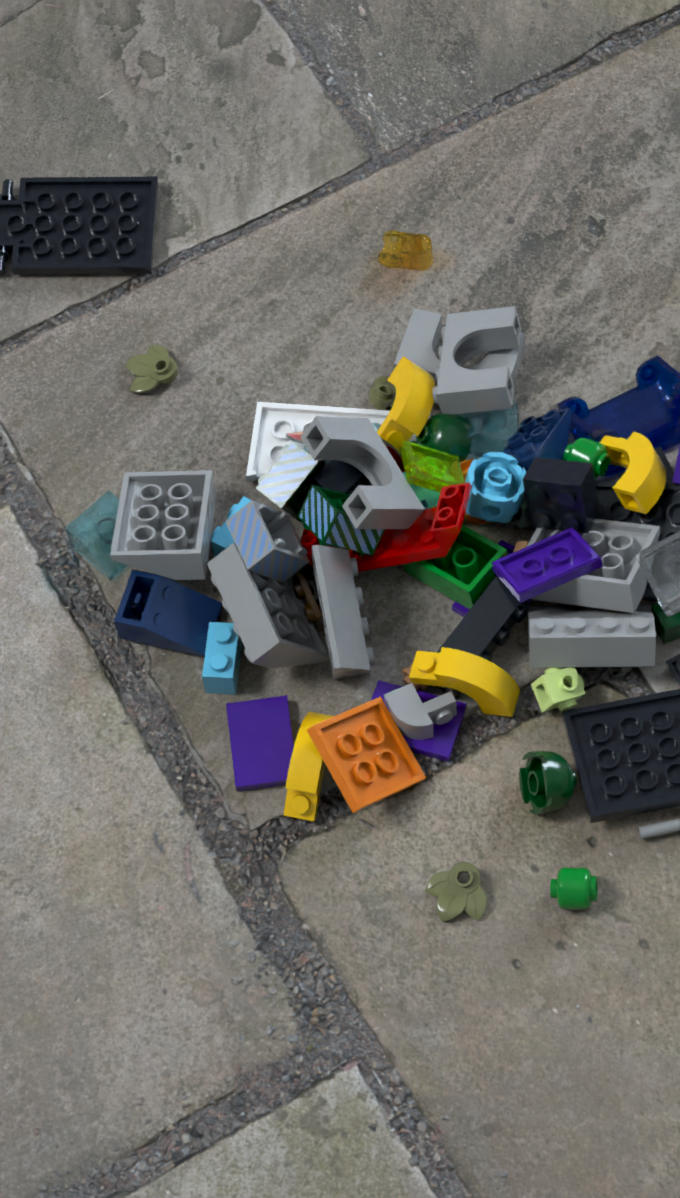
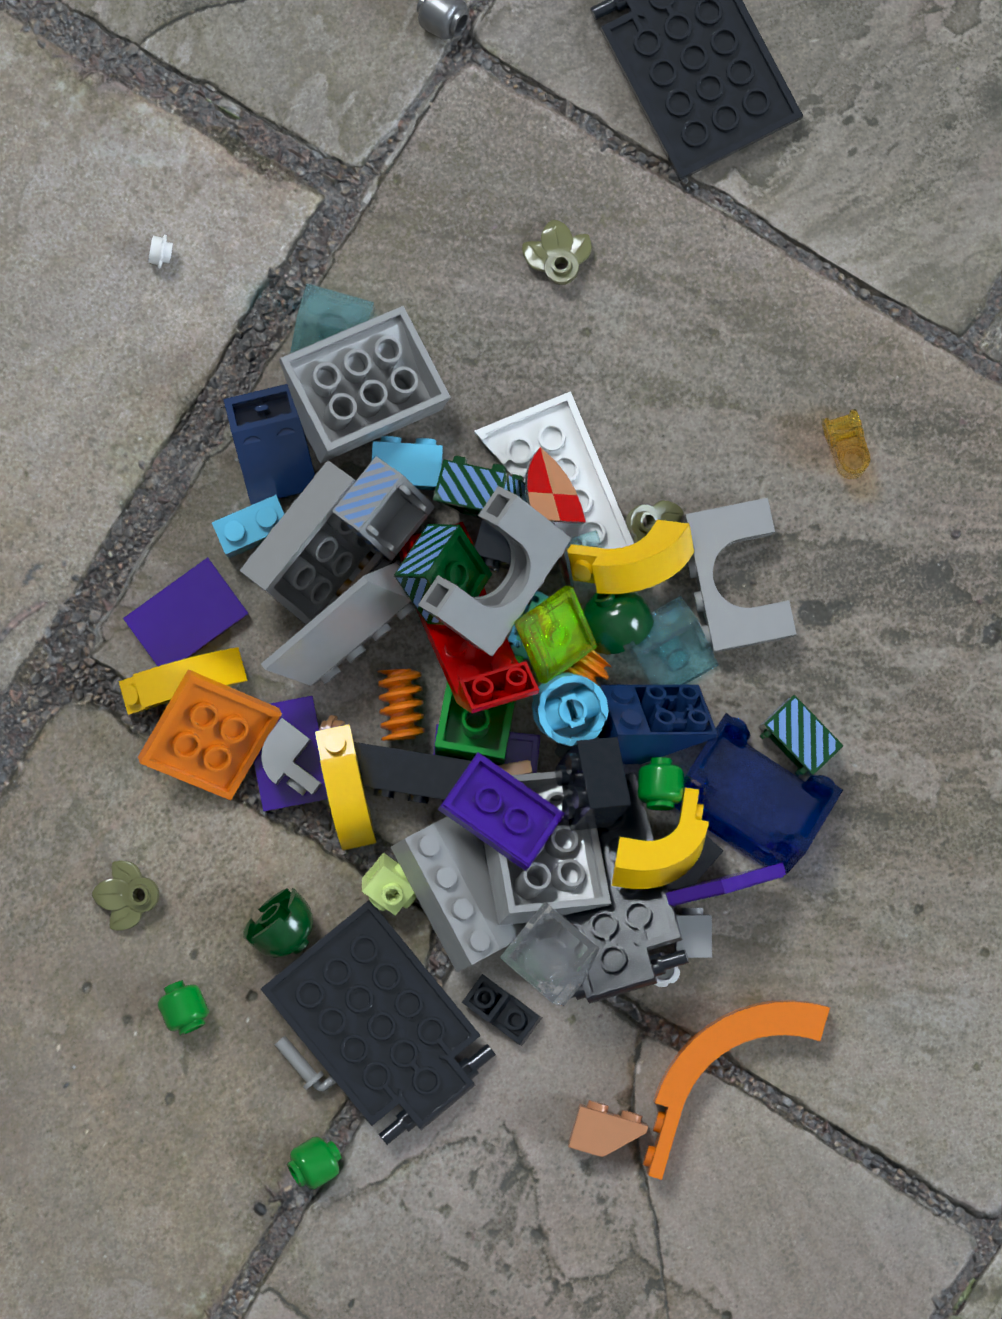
camera: 55 degrees right, 25 degrees up
light grey arch [433,306,521,415] -> none
none -> orange piece [377,669,425,741]
none -> dark green container [758,695,844,777]

